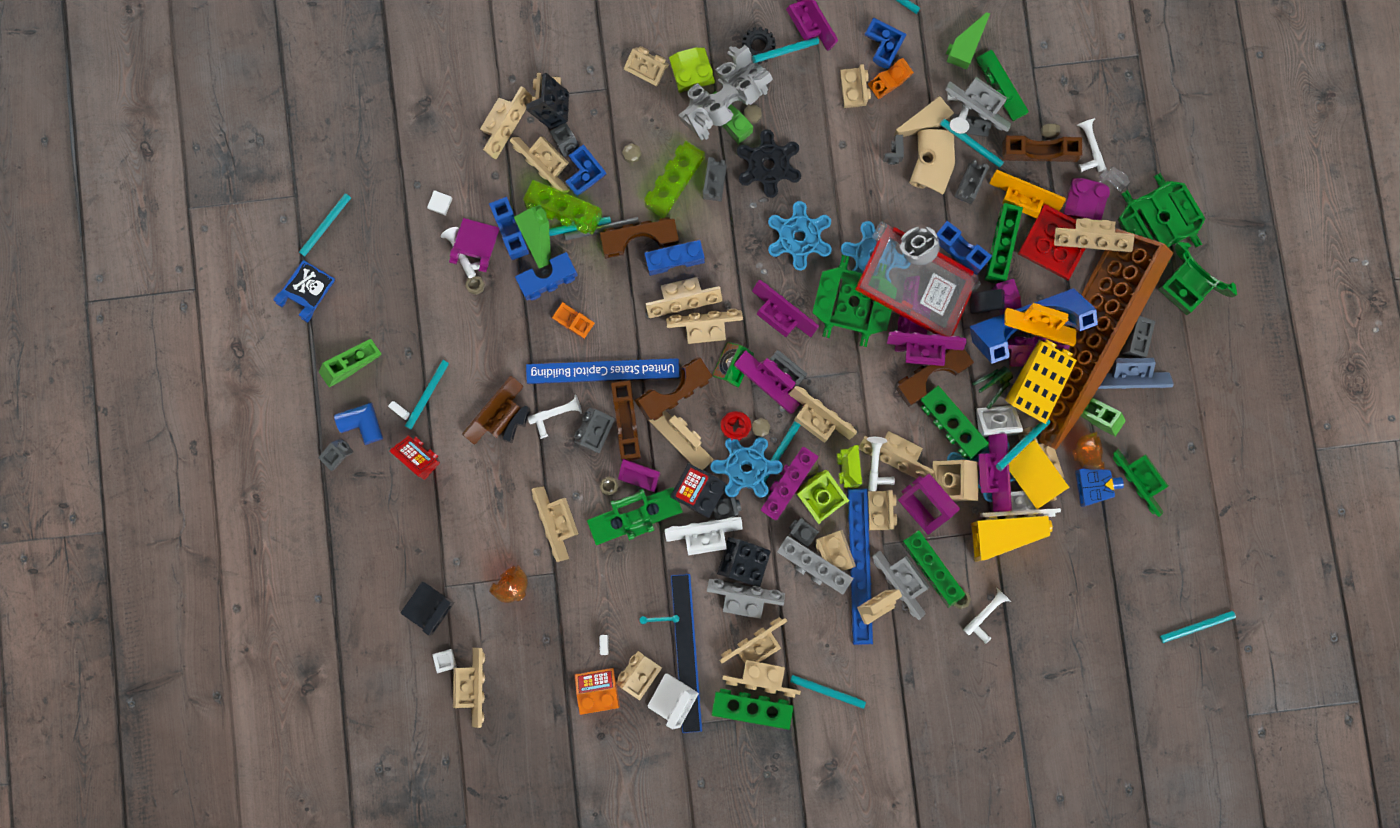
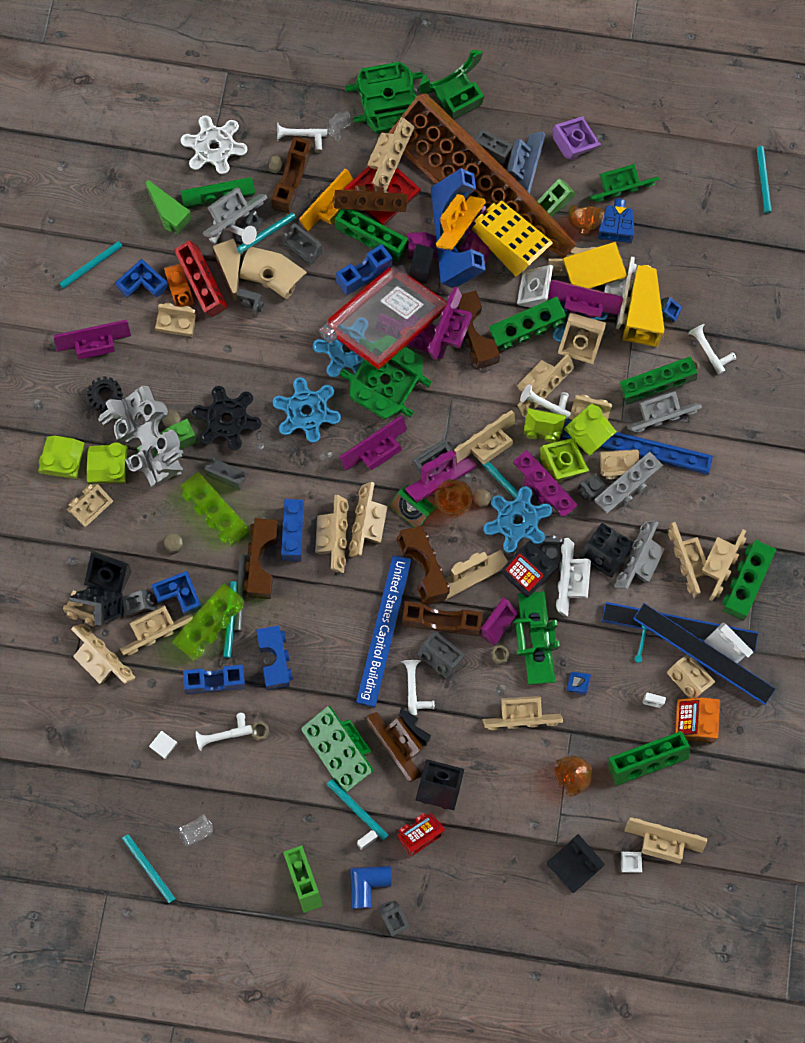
camera: 80 degrees left, 10 degrees down
flag [273,260,335,323] -> none
magenta flag [449,218,500,272] -> none
bright green slope [514,205,551,269] -> none
orange slope [552,302,595,339] -> none
red gear [721,411,751,441] -> none
teal bar [752,37,819,63] -> none
teal bar [790,675,866,709] -> none
tan bracket [857,589,902,624] -> none
magenta window [898,473,960,535] -> none
light grey cylinder [900,227,940,266] -> none
dark green plant [972,366,1013,409] -> none
teal bar [996,419,1050,471] -> none
magenta slope [1063,178,1110,220] -> none
none -> lime slope [38,436,85,479]
none -> black slope [84,551,132,593]
none -> red brick [174,240,228,317]
none -> clear bracket [178,814,213,847]
none -> white plate [181,116,247,175]
none -> bracket [301,706,374,793]
none -> reddish brown bracket [333,185,408,212]
none -> black slope [416,759,464,811]
none -> clear orange cylinder [435,479,473,518]
none -> medium lavender slope [552,116,601,160]
none -> lime slope [564,403,617,456]
none -> blue slope [566,672,591,696]
none -> green brick [608,731,690,786]
none -> black tile [633,603,776,705]
none -> blue slope [661,297,682,322]

